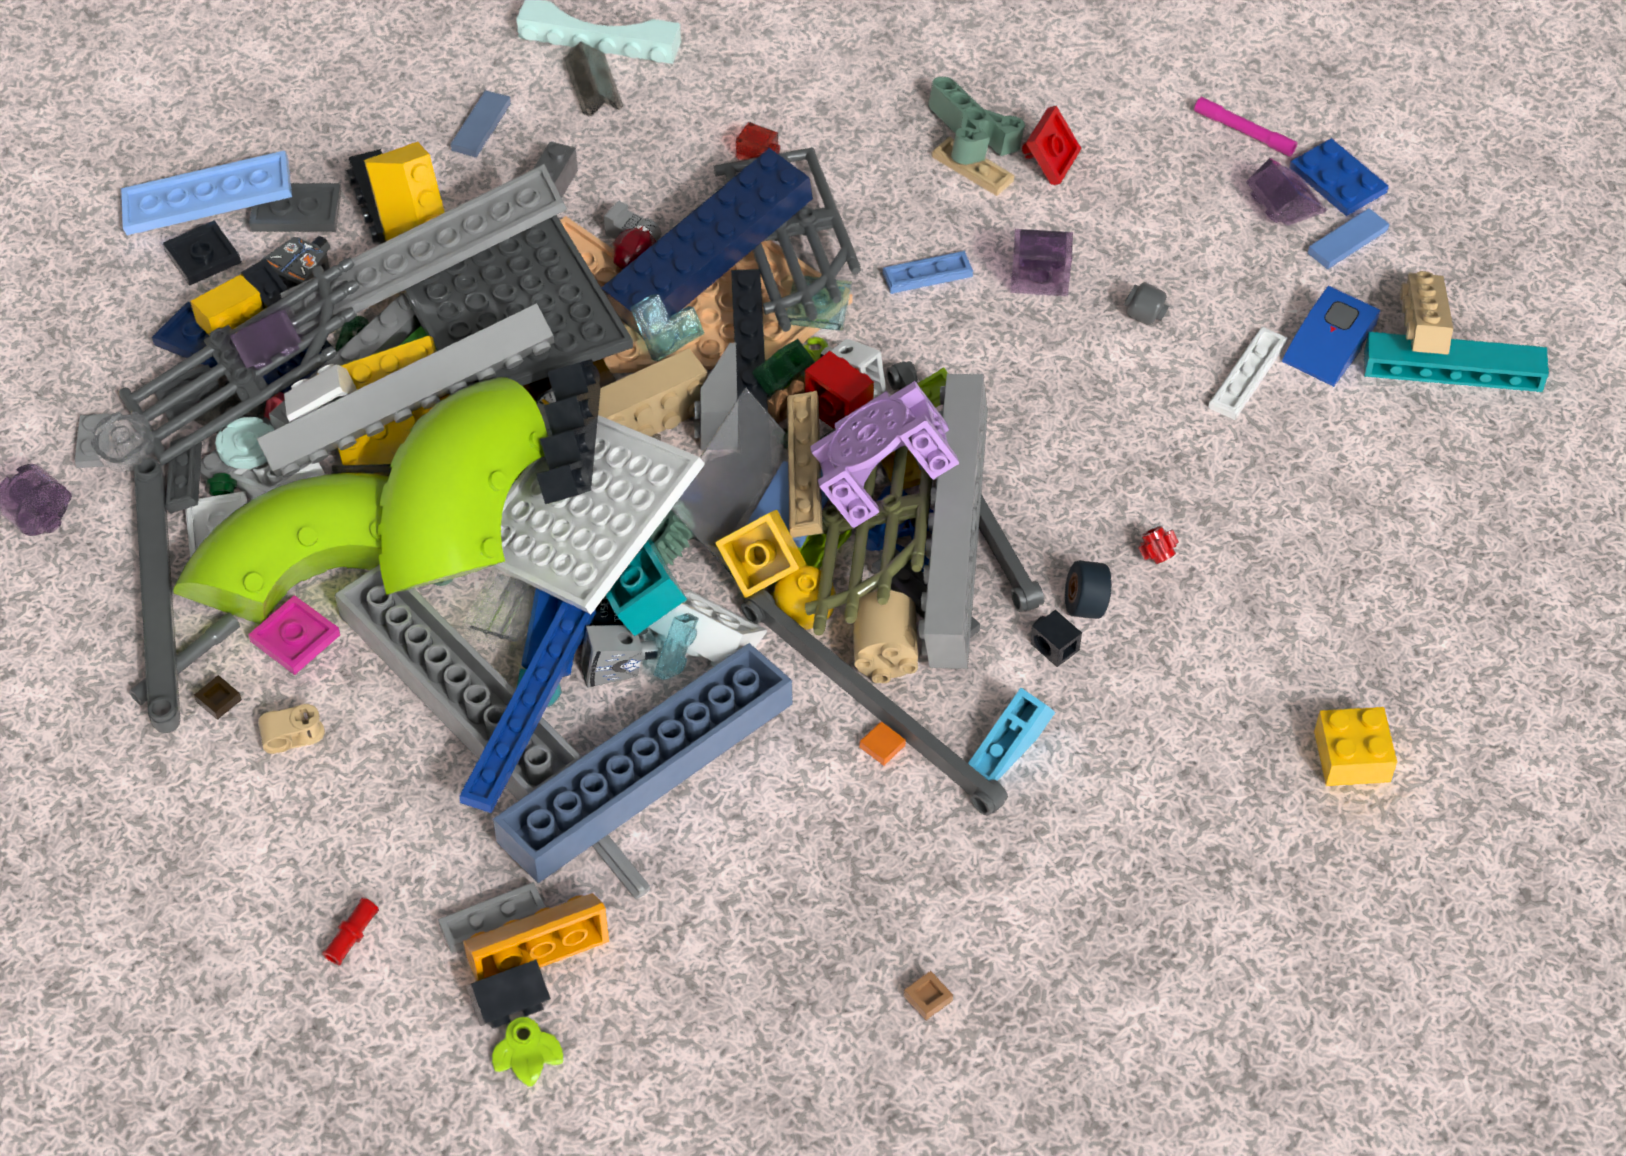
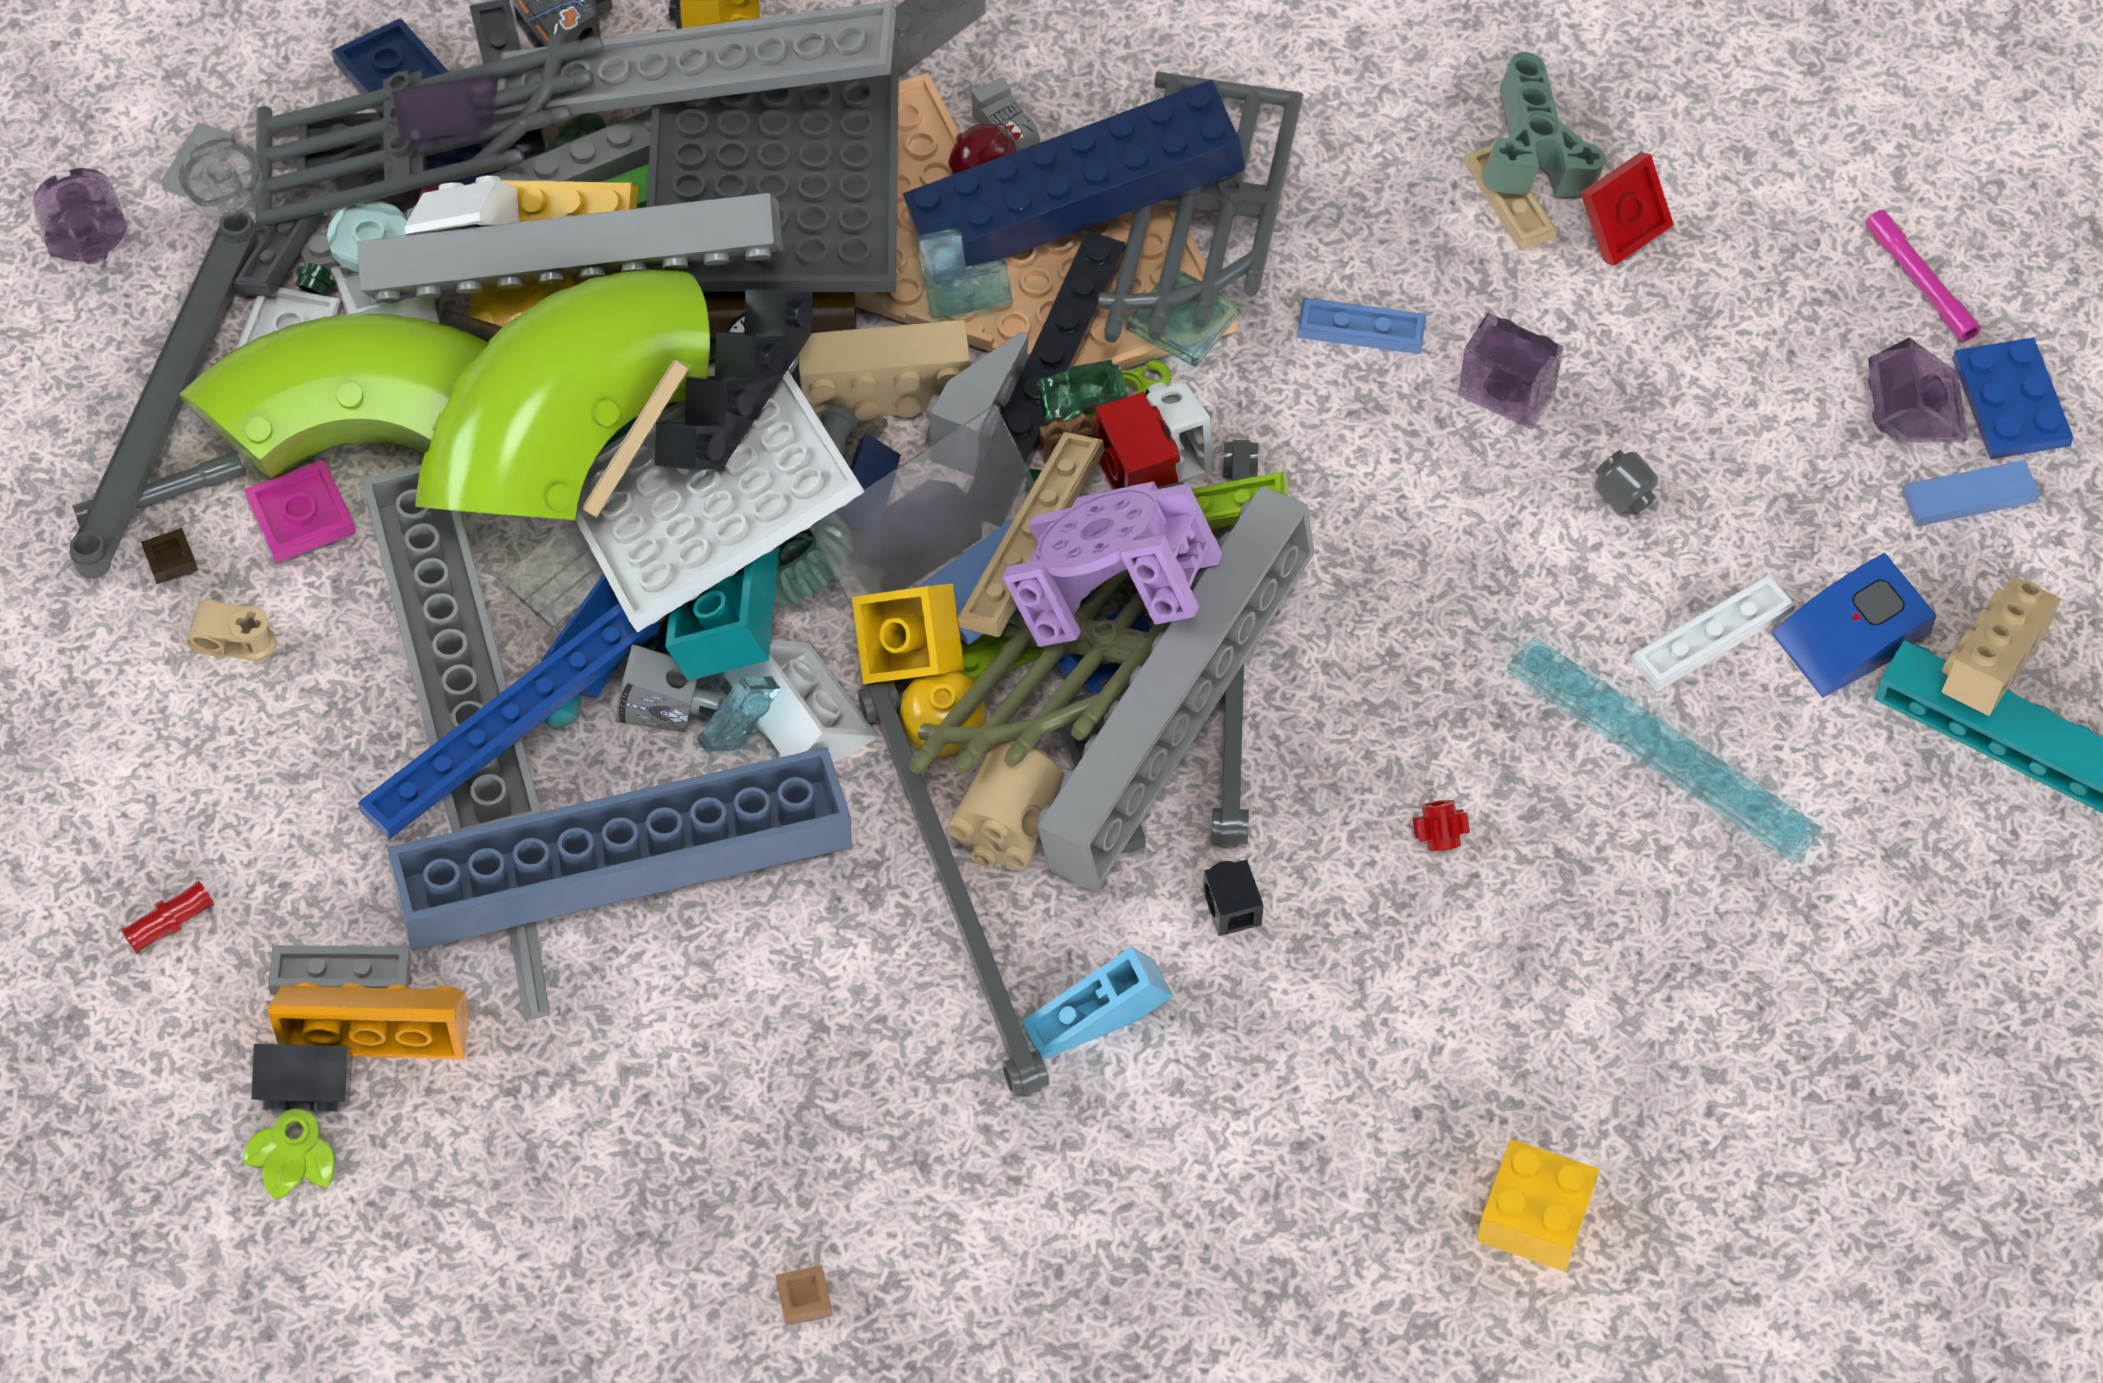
camera: 25 degrees right, 5 degrees up
yellow brick [190,274,264,335] -> none
clear red brick [736,122,781,160] -> none
orange tile [860,721,906,766] -> none
black wheel [1065,560,1112,619] -> none
none -> tan tile [583,359,690,518]
none -> clear light blue plate [1507,636,1823,865]

